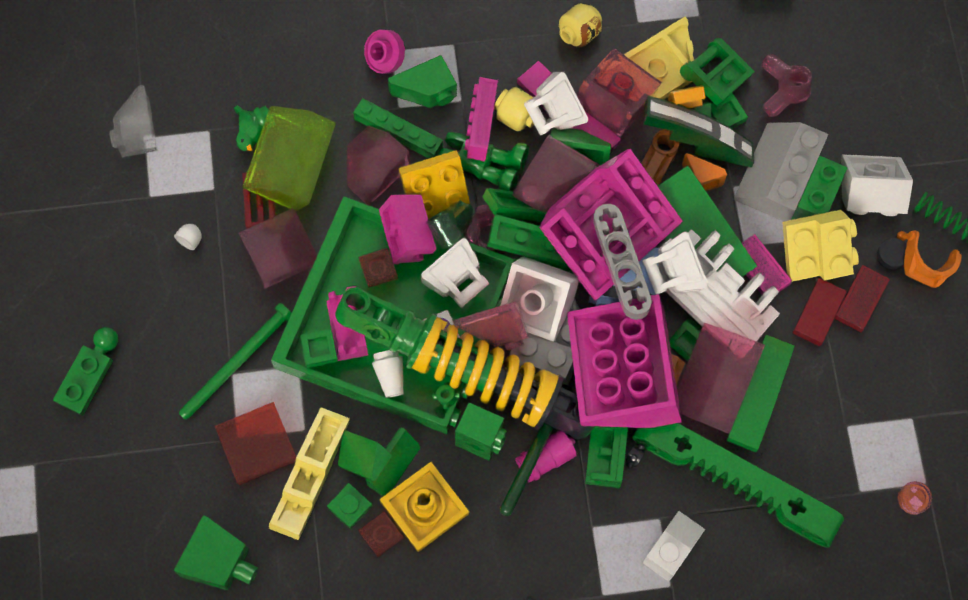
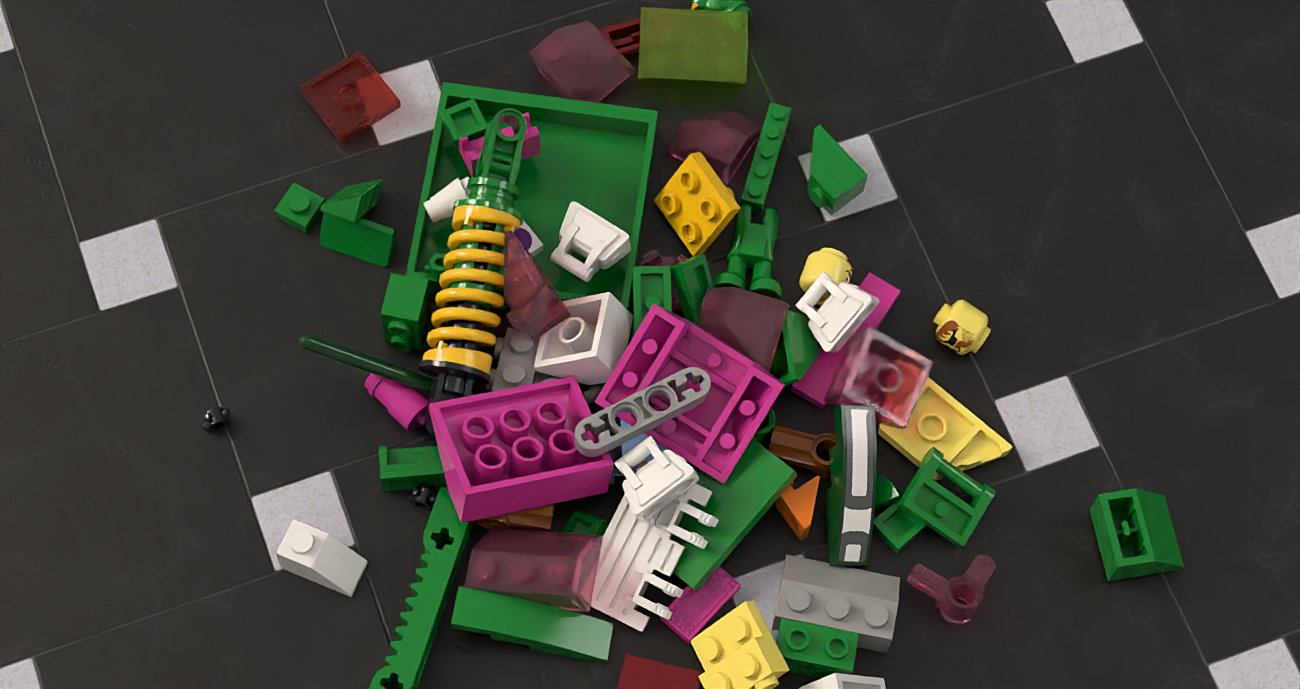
camera: 75 degrees right, 5 degrees down
green torso [174,515,259,590] -> none
green bar [179,302,292,420] -> none
light yellow slope [269,408,350,540] -> none
clear red tile [358,248,398,288] -> none
clear red tile [358,512,403,558] -> none
dark pink plate [364,30,405,73] -> none
dark pink hinge [379,195,436,264] -> none
yellow plate [380,462,469,552] -> none
clear green piece [426,200,475,249] -> none
dark pink piece [464,77,498,161] -> none
light orange slope [668,85,705,108] -> none

